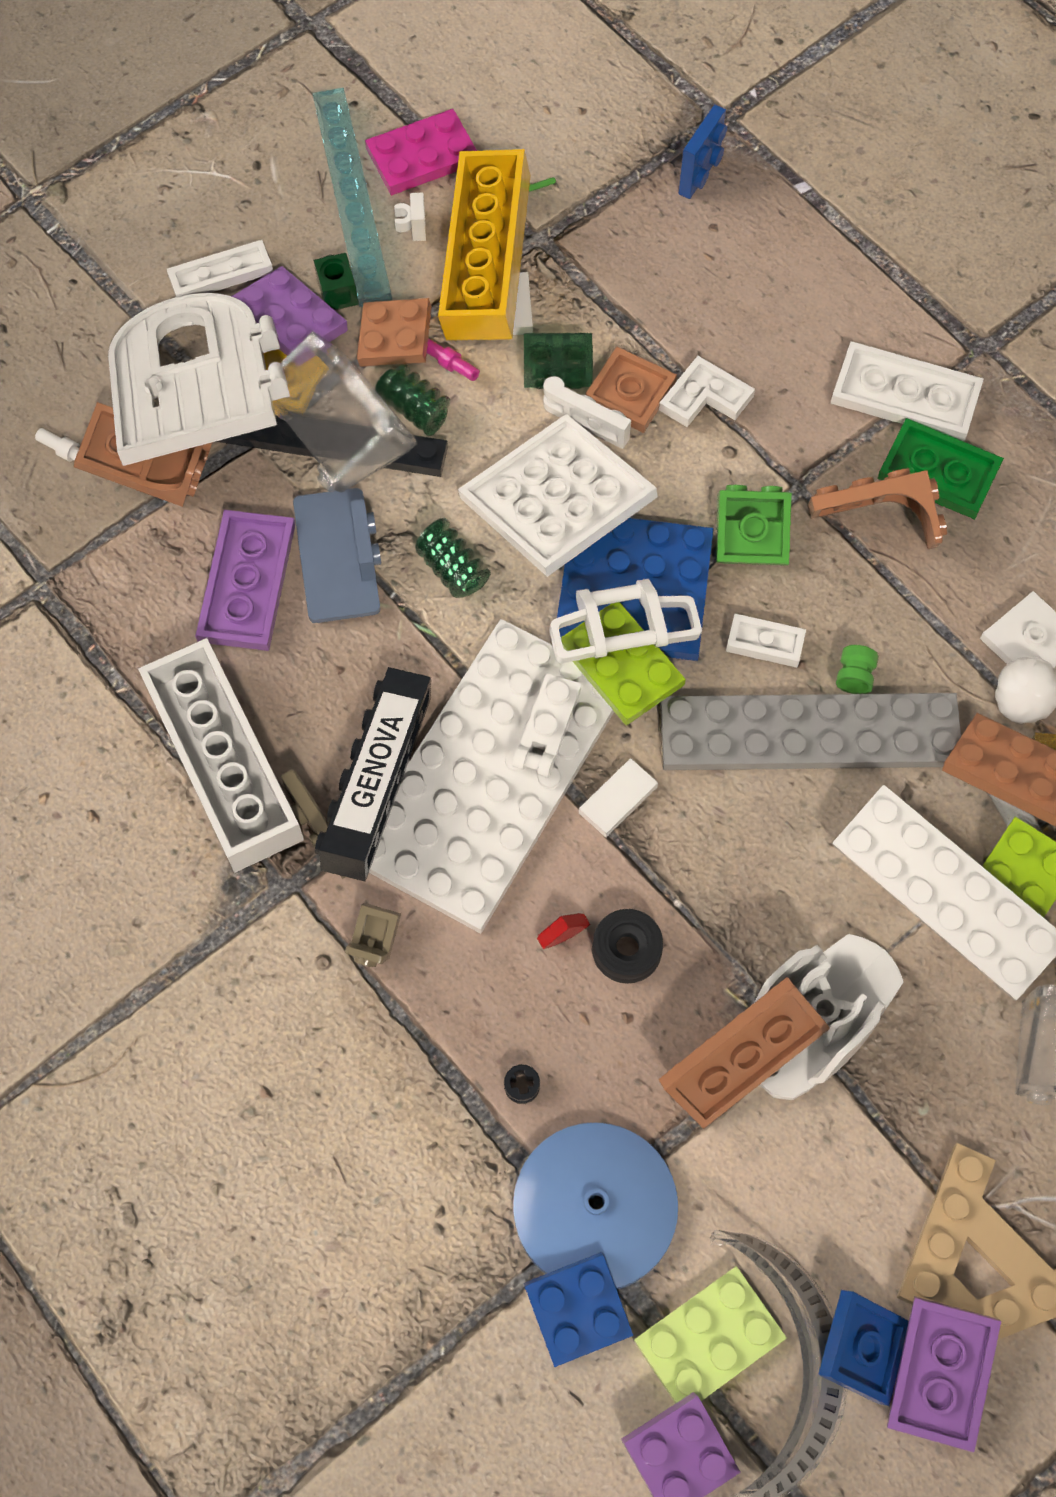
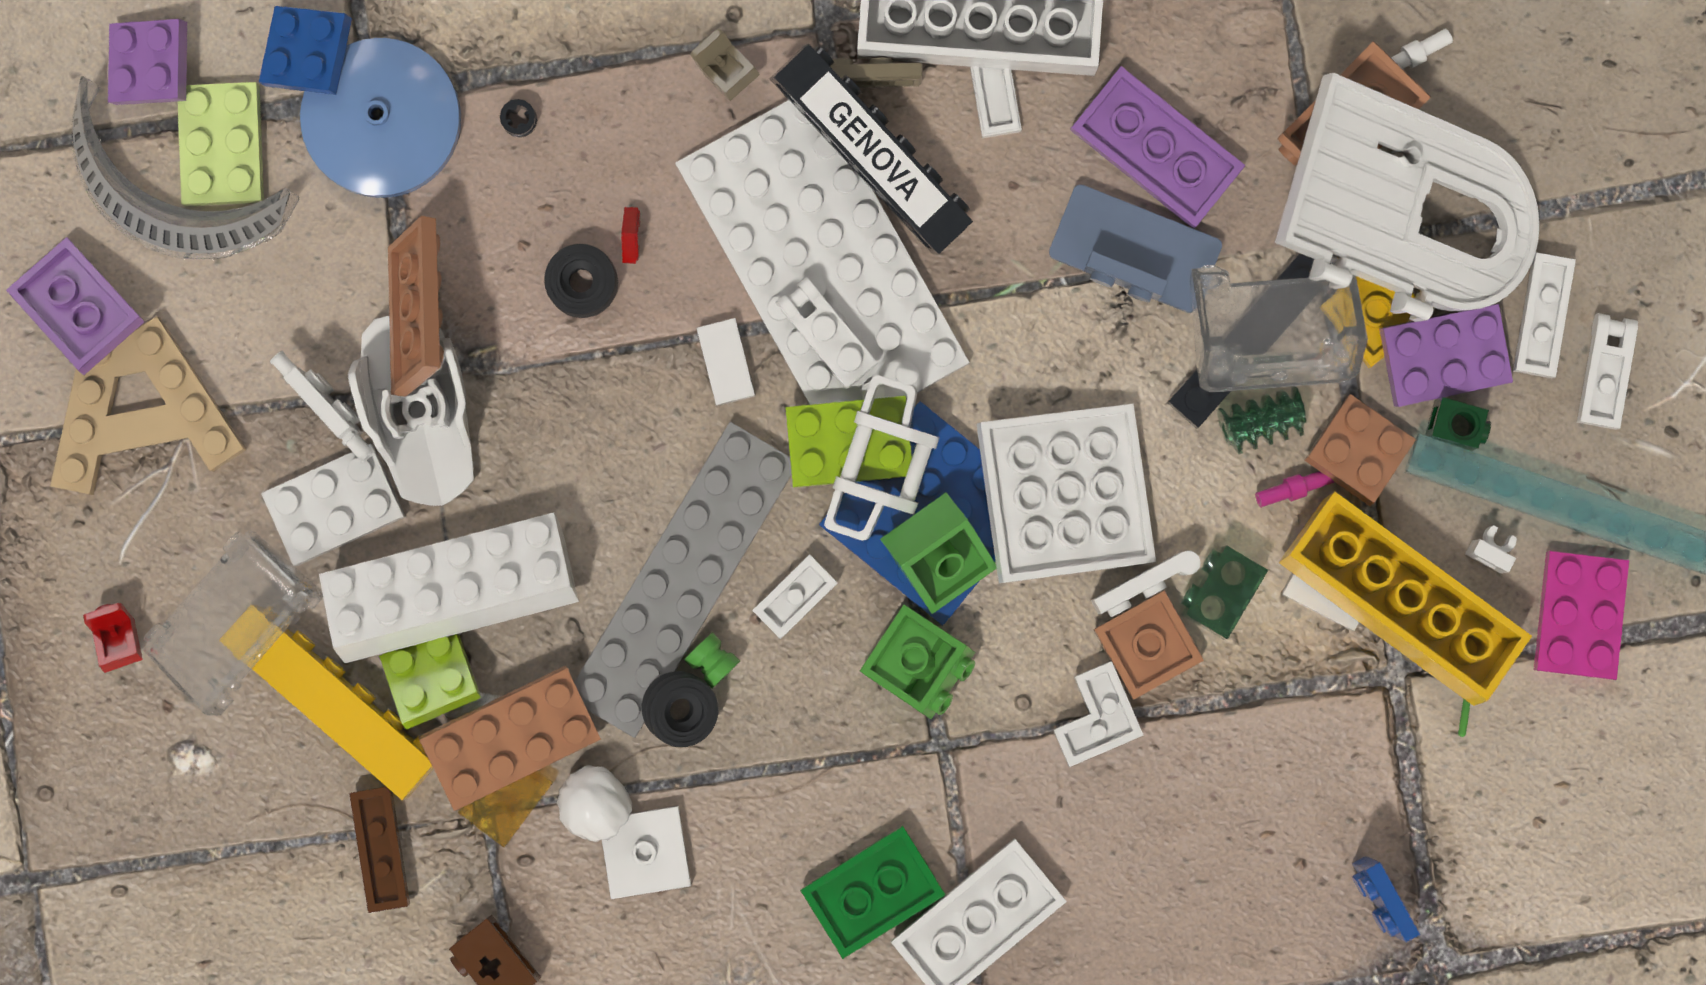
camera: 120 degrees right, 20 degrees up
clear green piece [415,518,491,598] -> none
nougat bracket [808,468,947,550] -> none
blue plate [818,1290,909,1406] -> none
none -> white plate [261,444,405,566]
none -> white plate [270,351,375,463]
none -> black tyre [642,671,718,747]
none -> bright green slope [880,493,997,614]
none -> white tile [970,66,1022,139]
none -> white plate [1577,313,1638,430]

